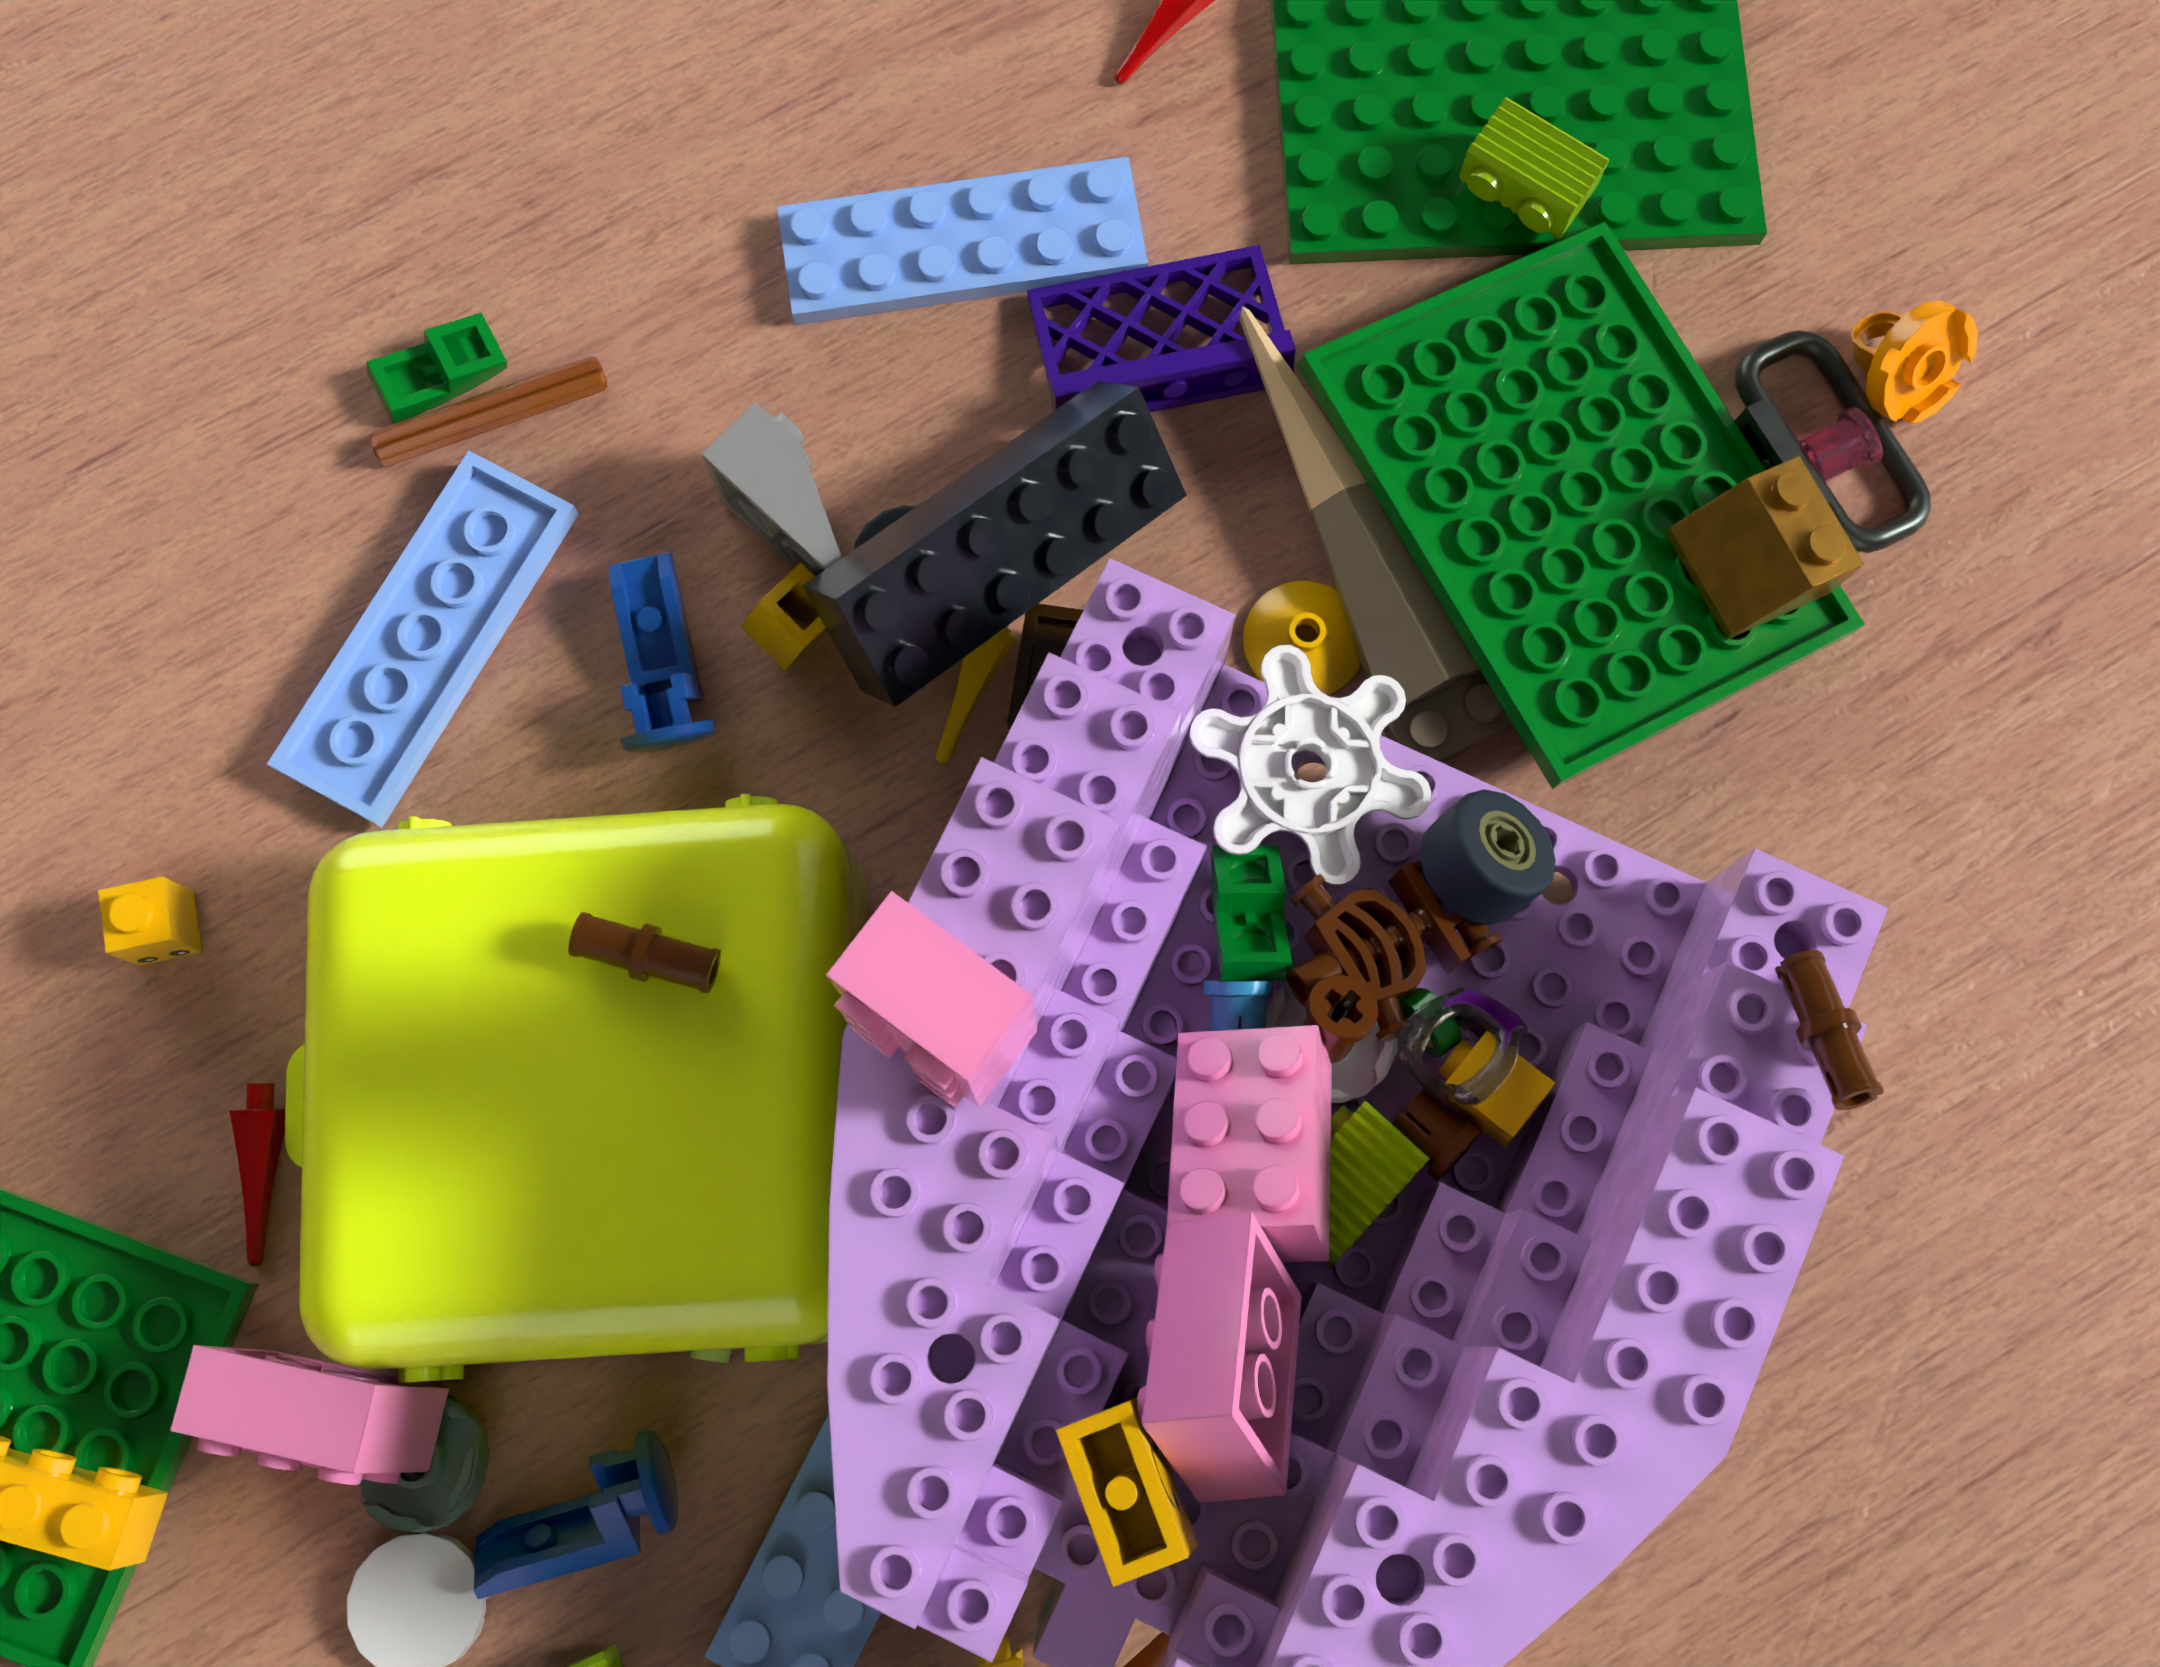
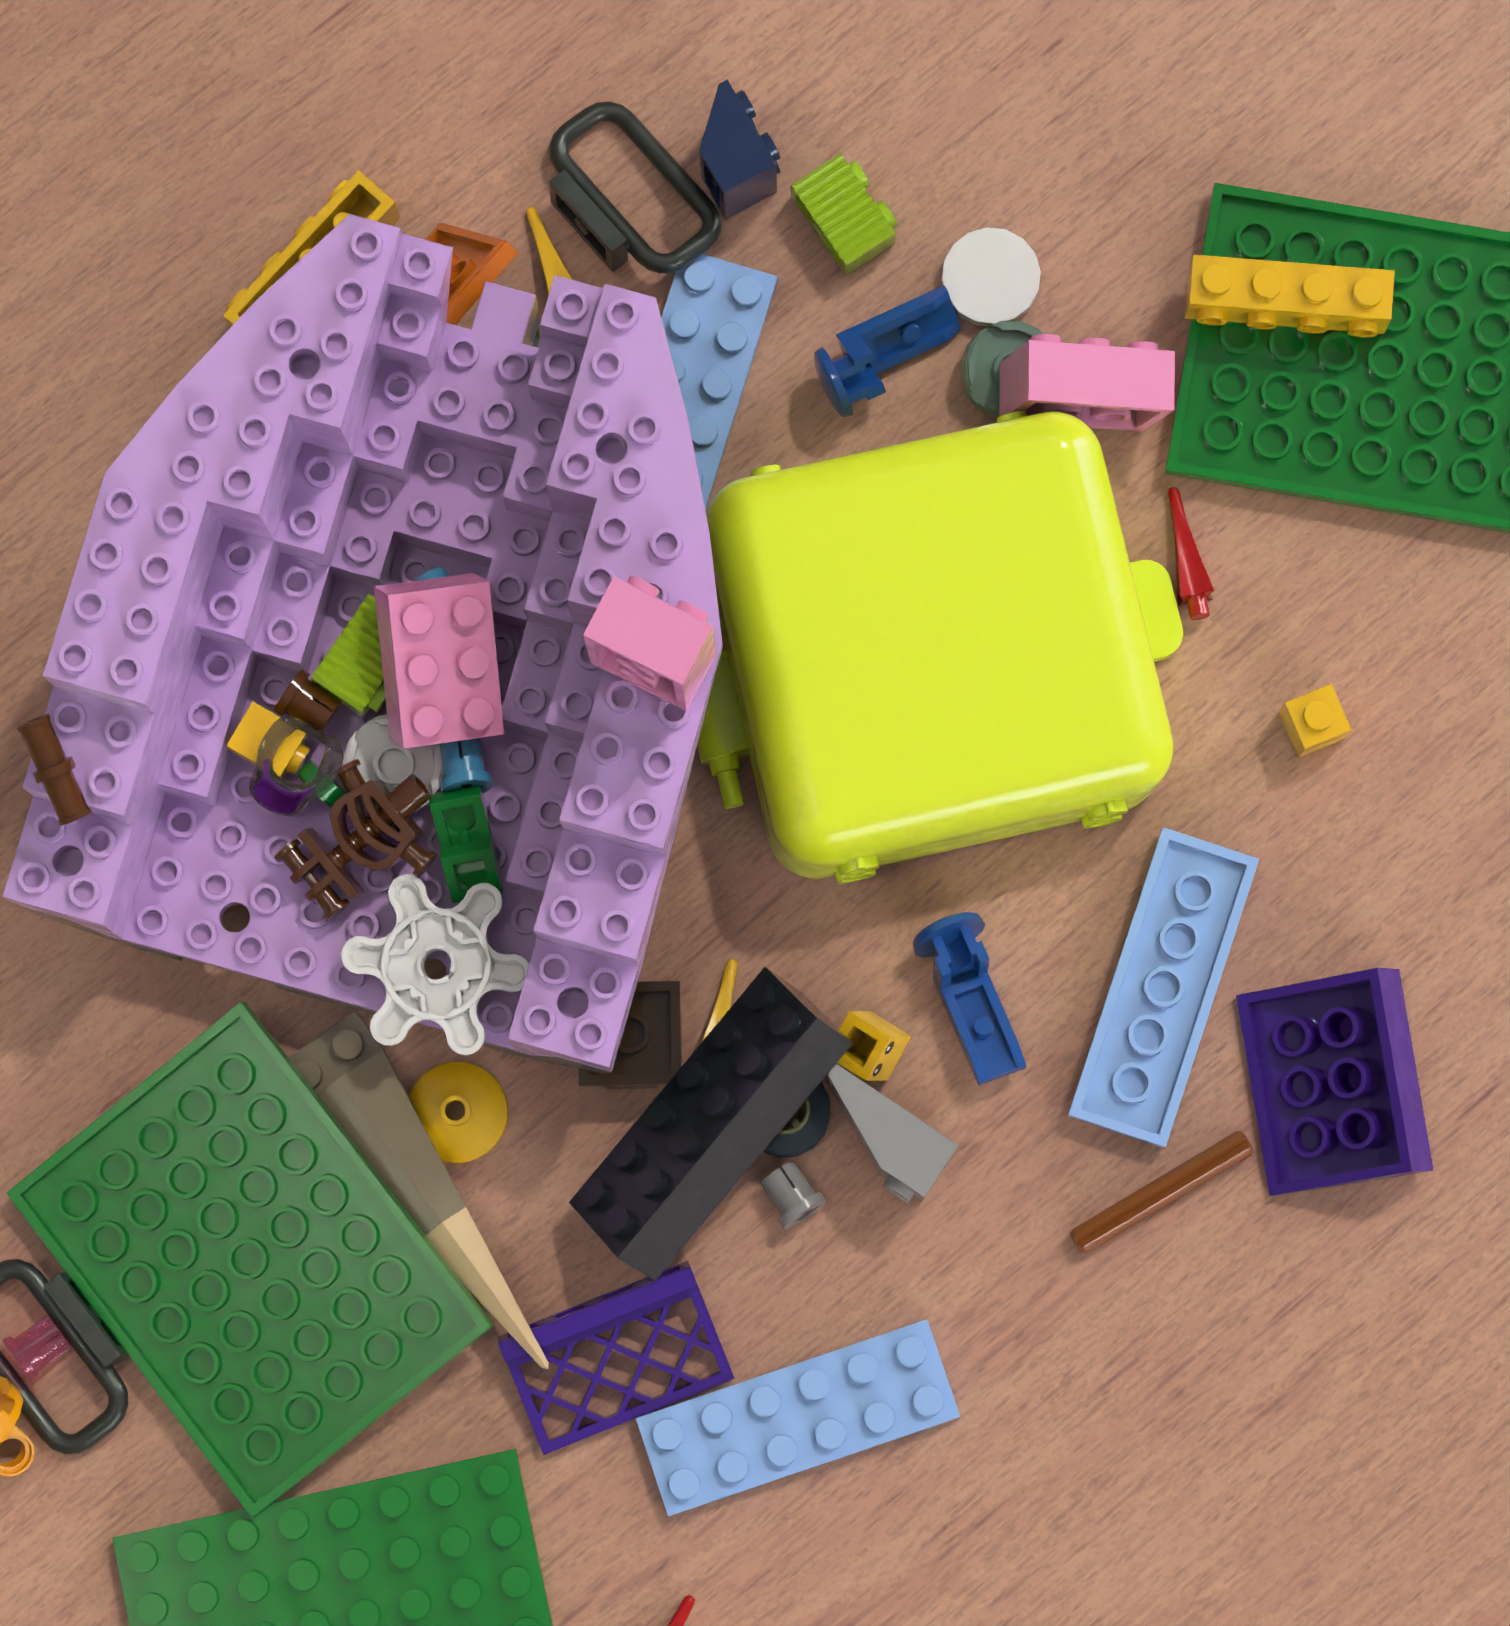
camera: 175 degrees right, 5 degrees up
green slope [366,313,507,424] -> none
reddish brown pin [568,912,721,994] -> none
yellow brick [1056,1397,1199,1587] -> none
bright pink brick [1137,1212,1301,1503] -> none
reddish brown bush [1301,975,1378,1063] -> none
black wheel [1419,789,1556,925] -> none
lime brick [1459,97,1610,238] -> none
pearl gold slope [1665,456,1864,640] -> none
none -> light grey bush [761,1161,827,1230]
none -> dark purple slope [1236,968,1434,1196]

